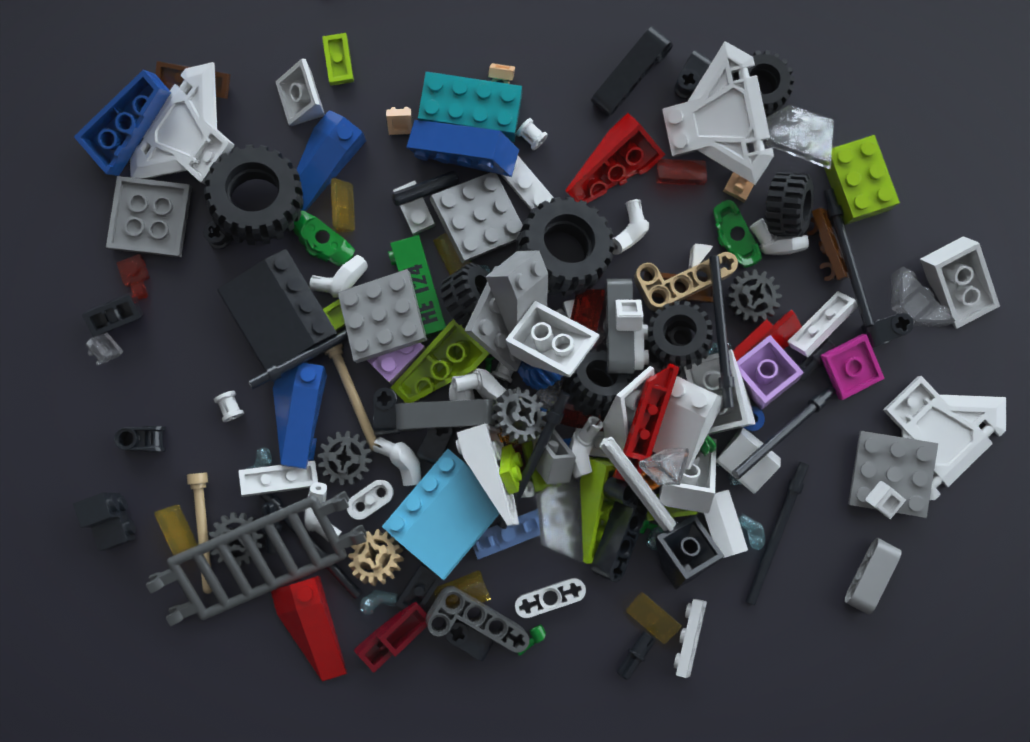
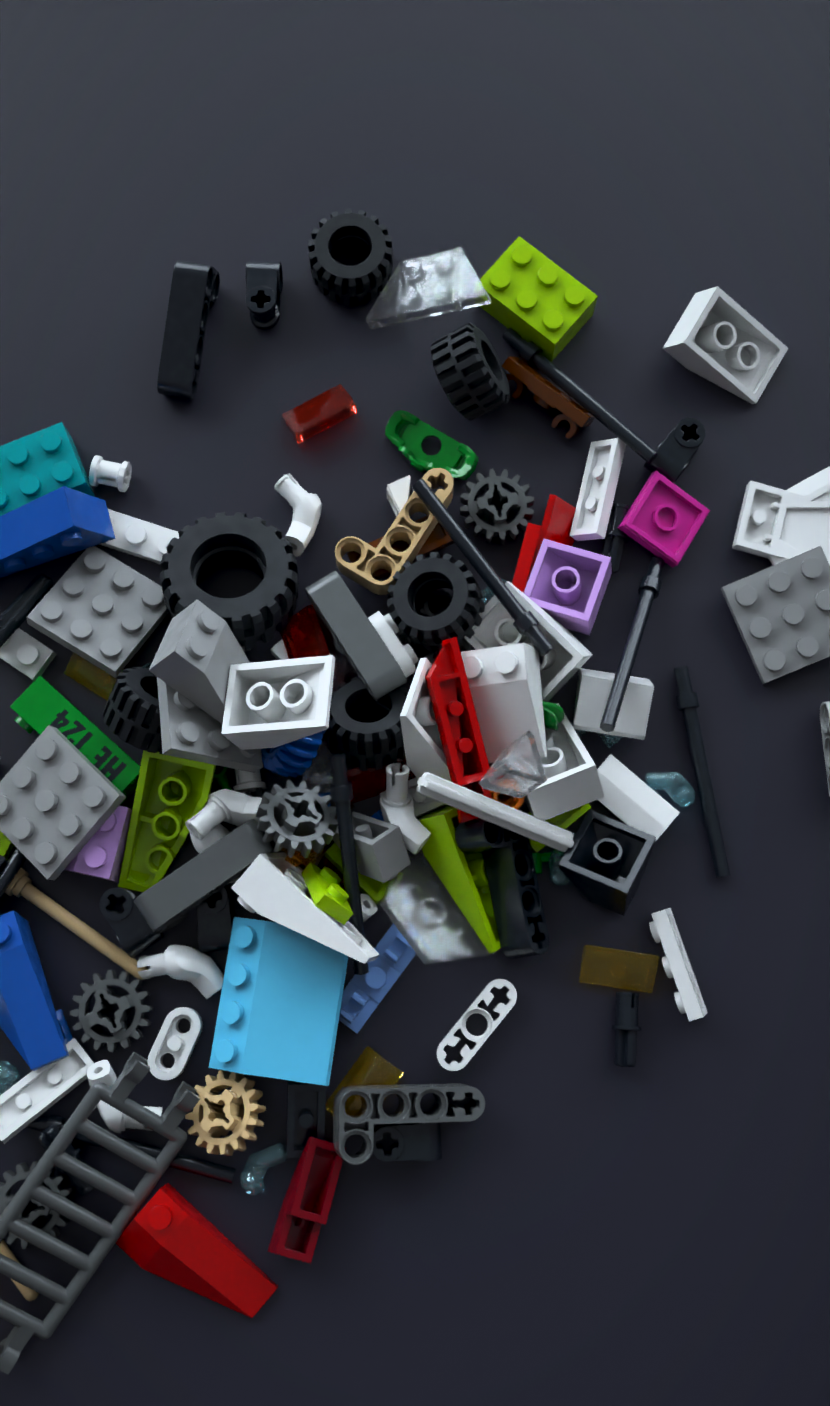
camera: 30 degrees left, 5 degrees down
light nougat tile [488,63,515,84] -> none
green hand [517,624,546,656] -> none
red wedge [565,113,665,203] -> none
white slope [615,300,643,331] -> none
white plate [662,41,774,185] -> none
light nougat tile [723,172,754,202] -> none
blue plate [744,406,765,431] -> none
white arm [749,218,809,255] -> none
white slope [865,481,906,519] -> none
clear slope [891,266,956,328] -> none

